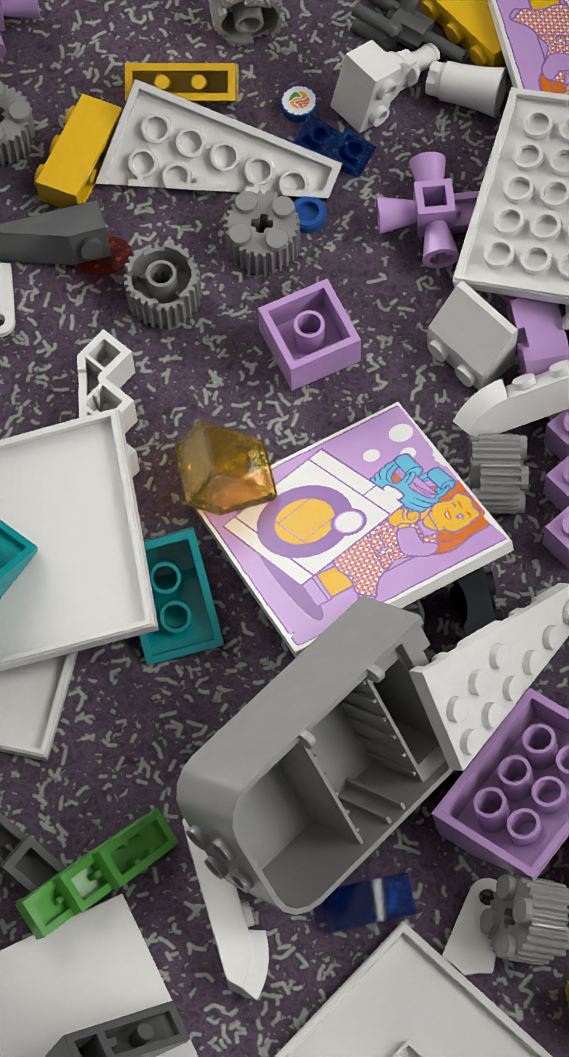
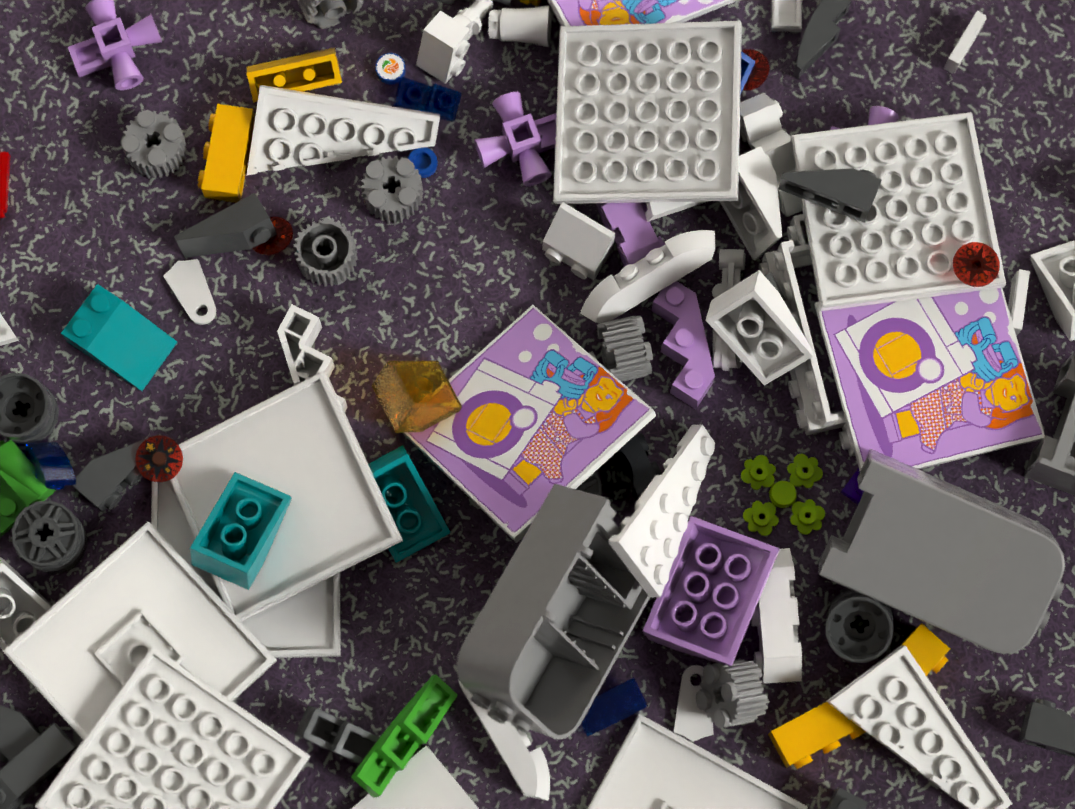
camera: 20 degrees left, 10 degrees up
lavender brick [258,279,361,391] -> none

